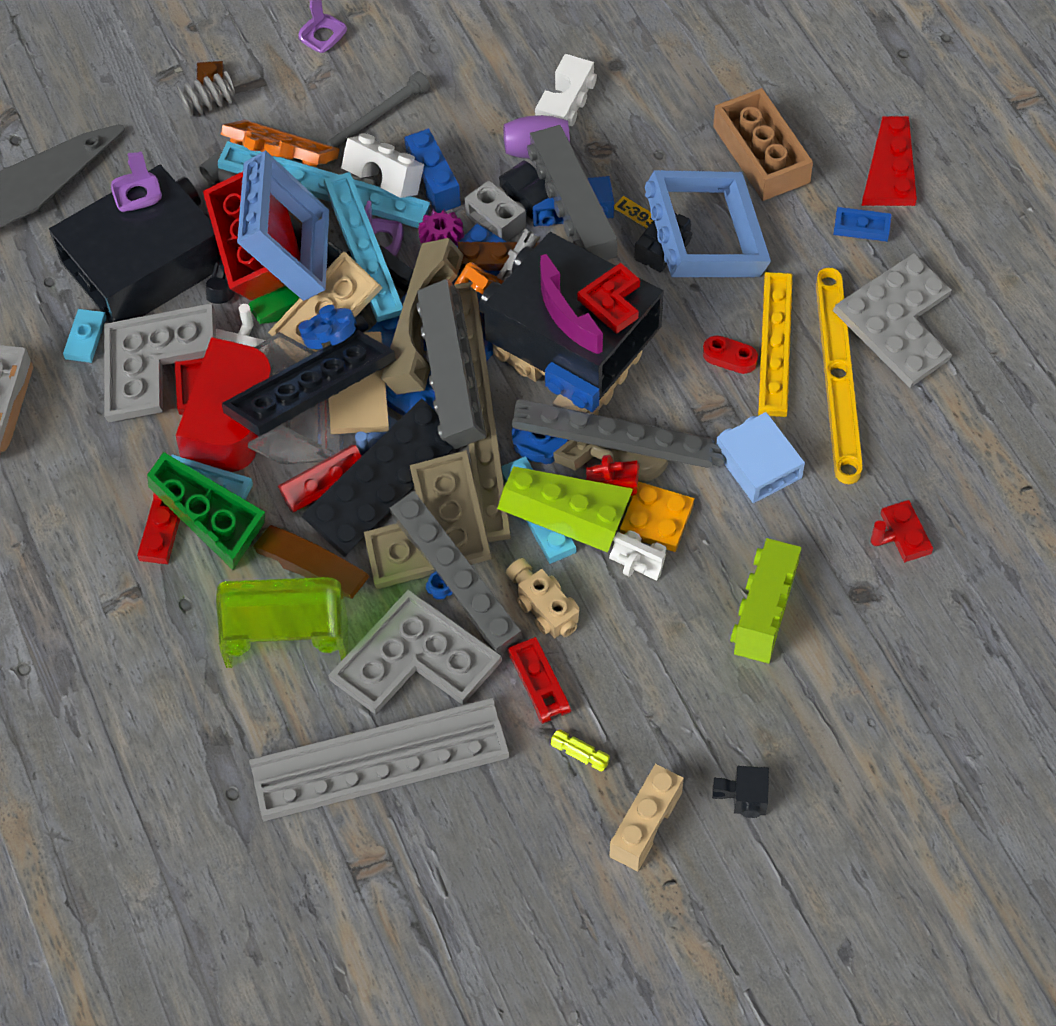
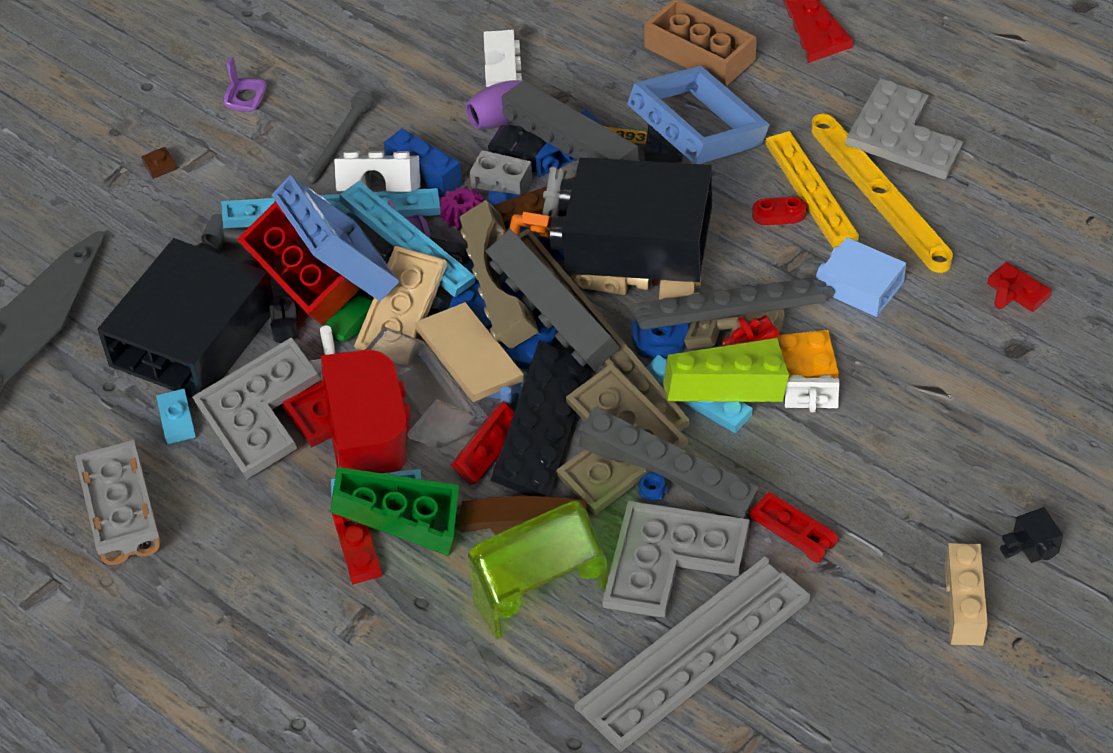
camera: 25 degrees left, 10 degrees down
medium lavender piece [111,152,162,212] -> none
light grey piece [177,71,235,117] -> none
orange plate [221,120,340,167] -> none
black plate [222,330,396,437] -> none
blue plate [298,305,357,349] -> none
tan brick [506,558,580,639] -> none
magenta slope [540,254,603,354] -> none
blue plate [545,362,599,413] -> none
neon yellow axle [551,729,610,771] -> none
red plate [577,263,640,334] -> none
lime wedge [730,538,802,664] -> none
blue plate [833,207,891,242] -> none

